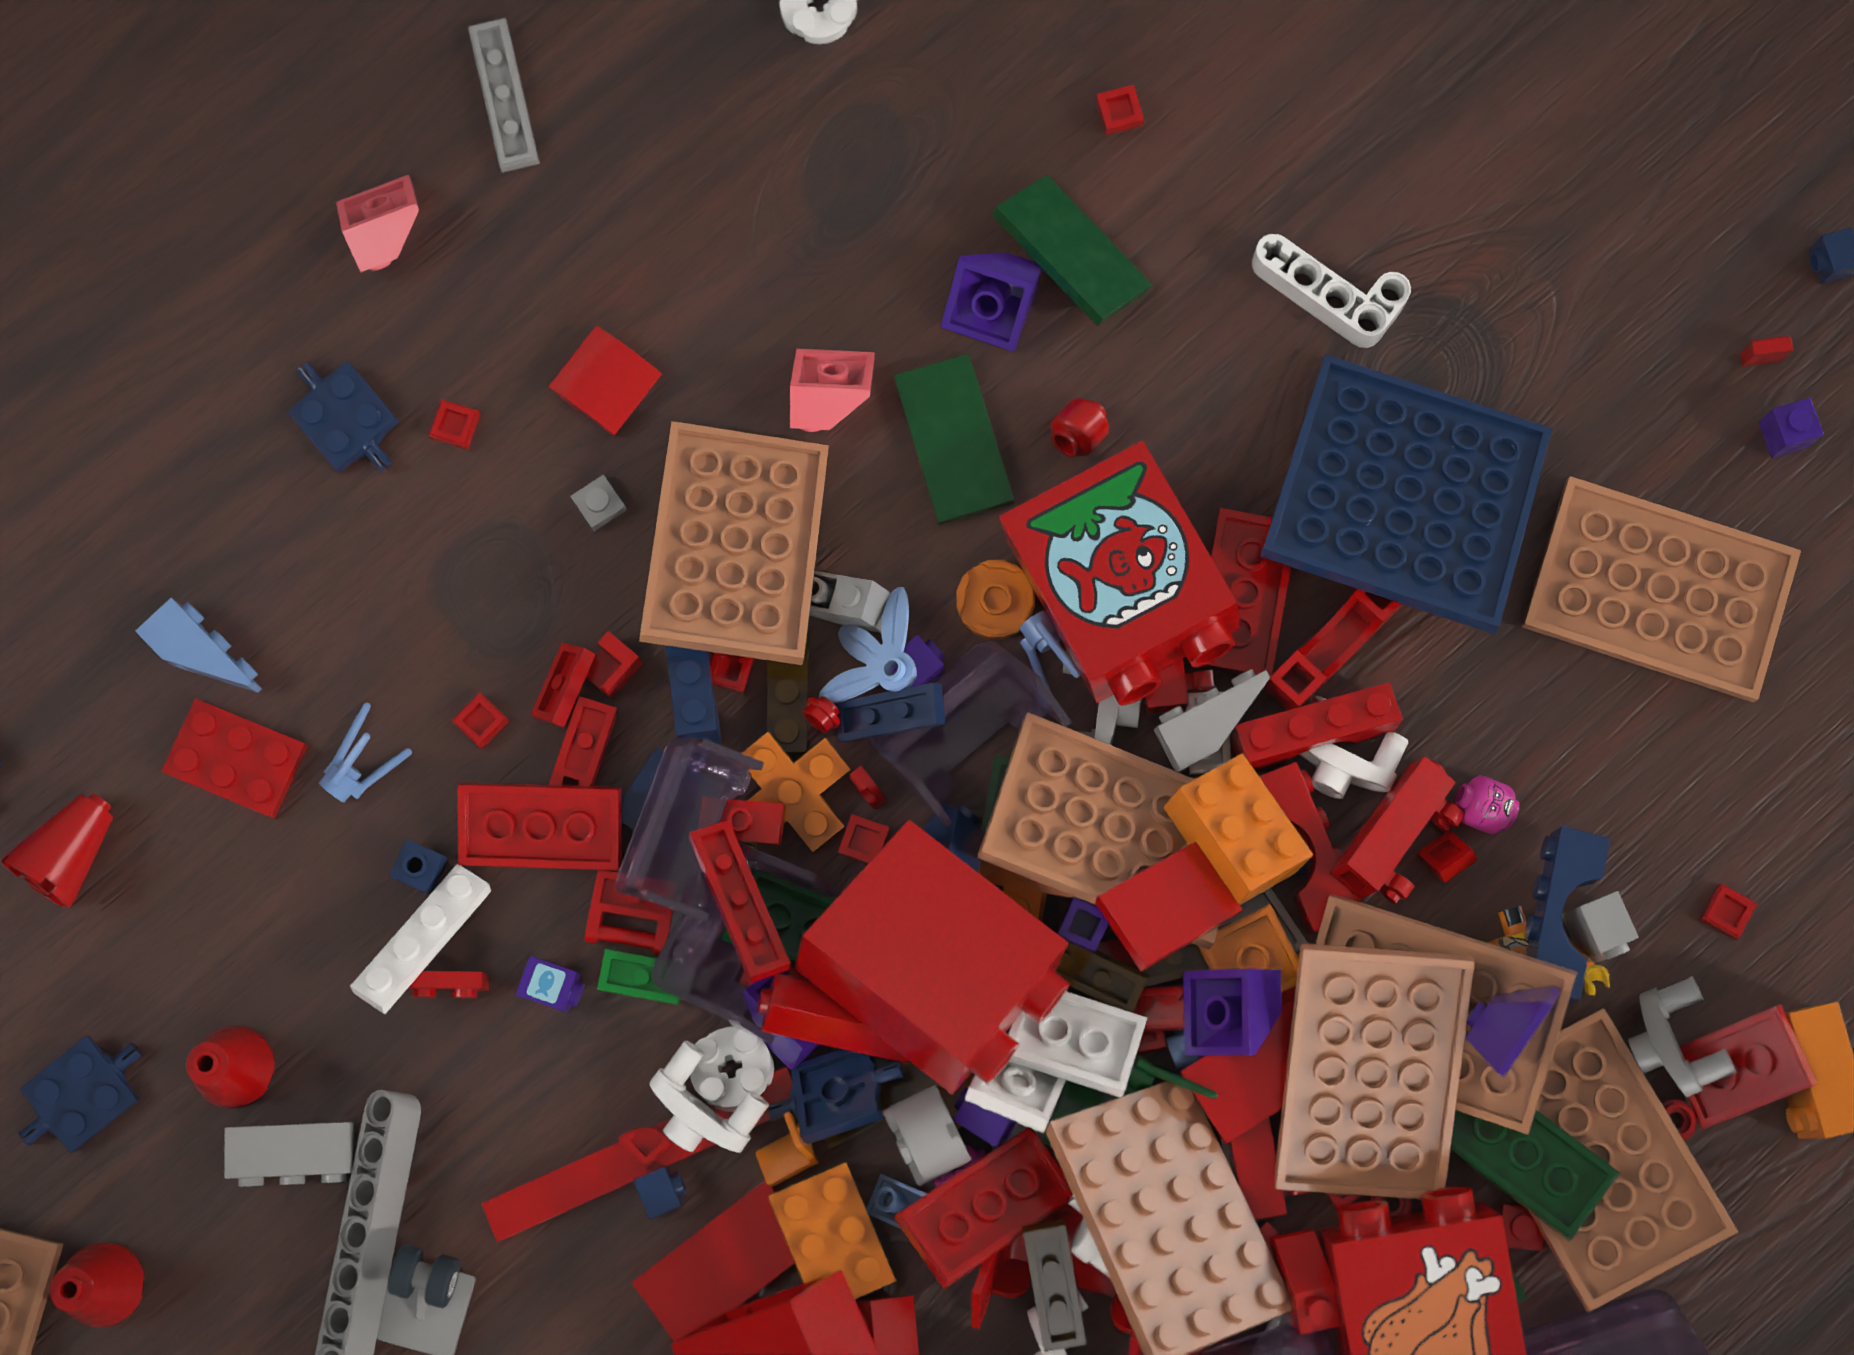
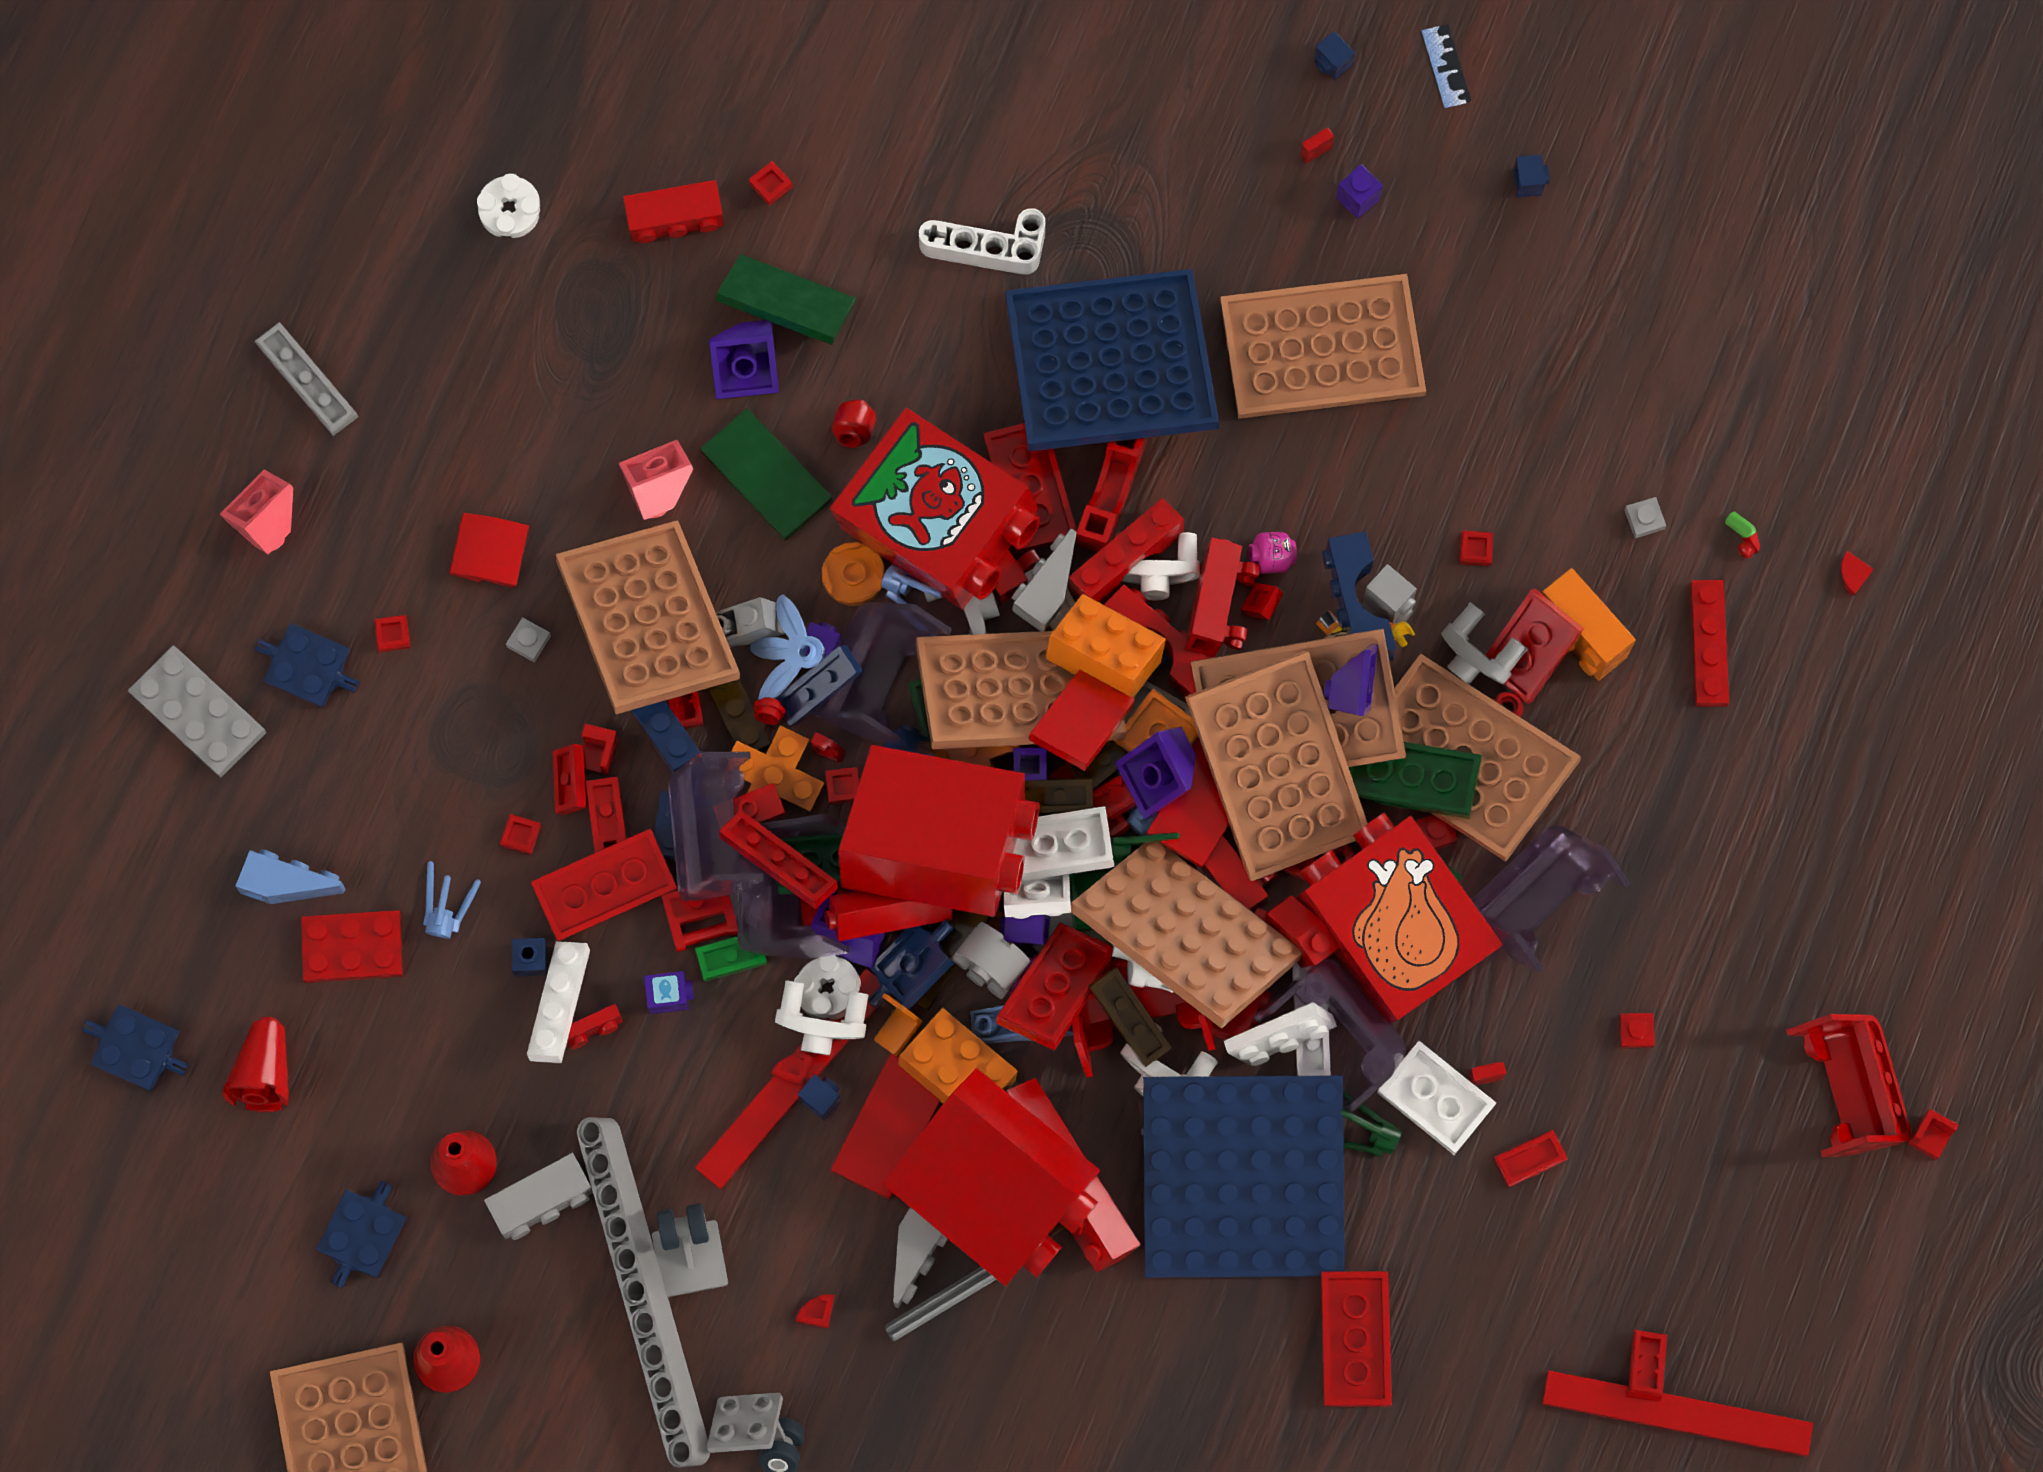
camera: 30 degrees left, 5 degrees down
none -> light grey plate [128,645,267,778]
none -> red brick [623,180,724,243]

